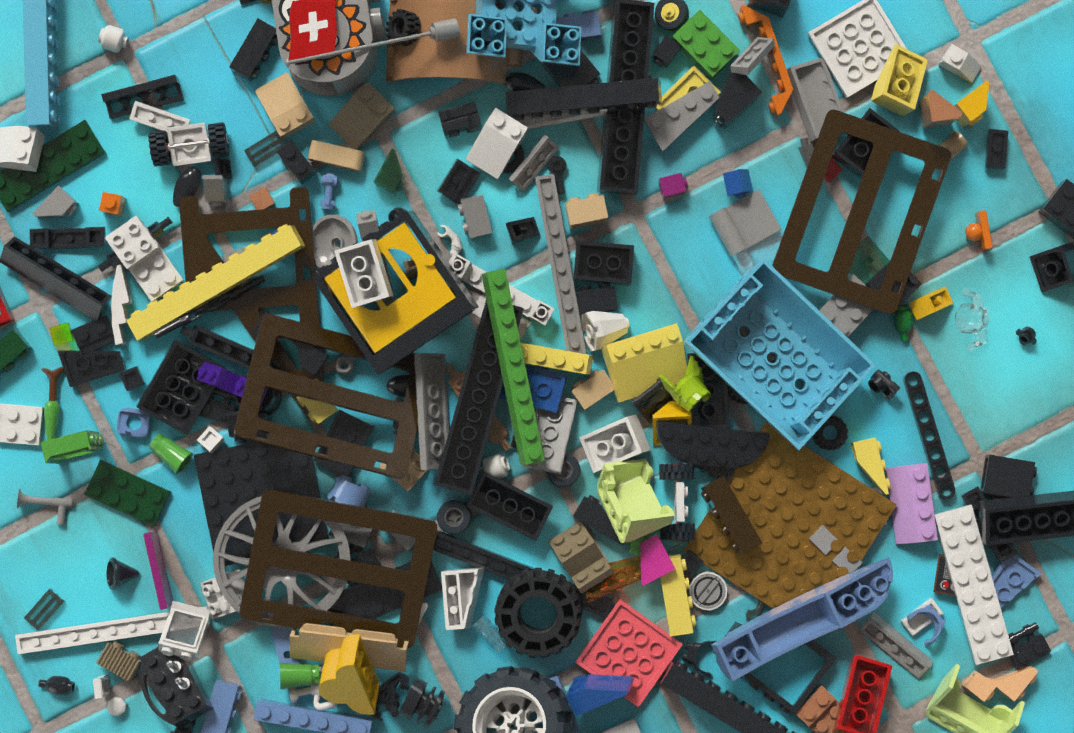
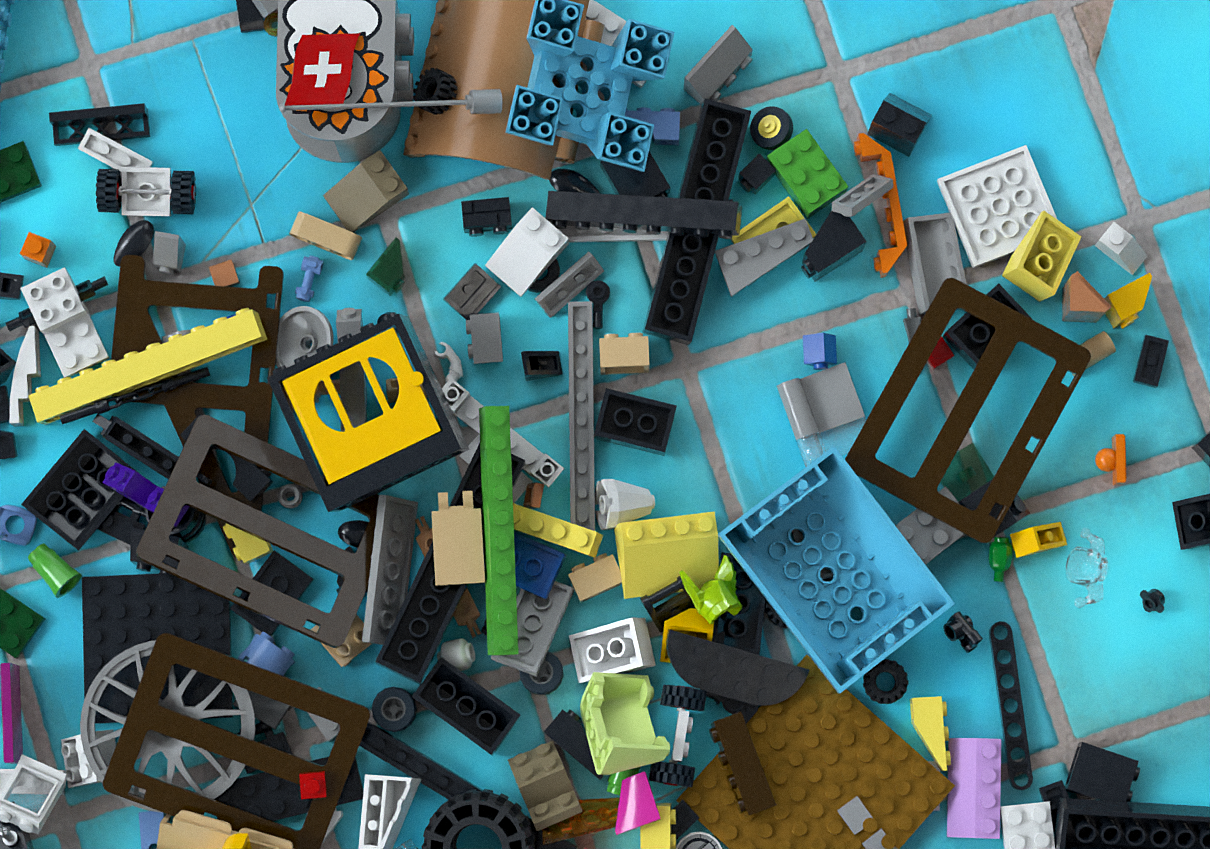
camera: 10 degrees right, 5 degrees down
white head [98,25,128,53] -> none
black plate [119,366,145,391] -> none
white plate [197,426,225,453] -> none
black slope [214,159,232,179] -> none
black brick [229,18,278,82] -> none
clear smoke tile [244,131,285,167] -> none
tan slope [255,72,316,140] -> none
black brick [276,140,317,184] -> none
white brick [334,239,393,308] -> none
black brick [576,284,618,315] -> none
magenta brick [658,173,688,199] -> none
none -> red plate [299,771,327,799]
none -> tan tile [431,491,485,586]
none -> nougat tile [523,482,544,509]

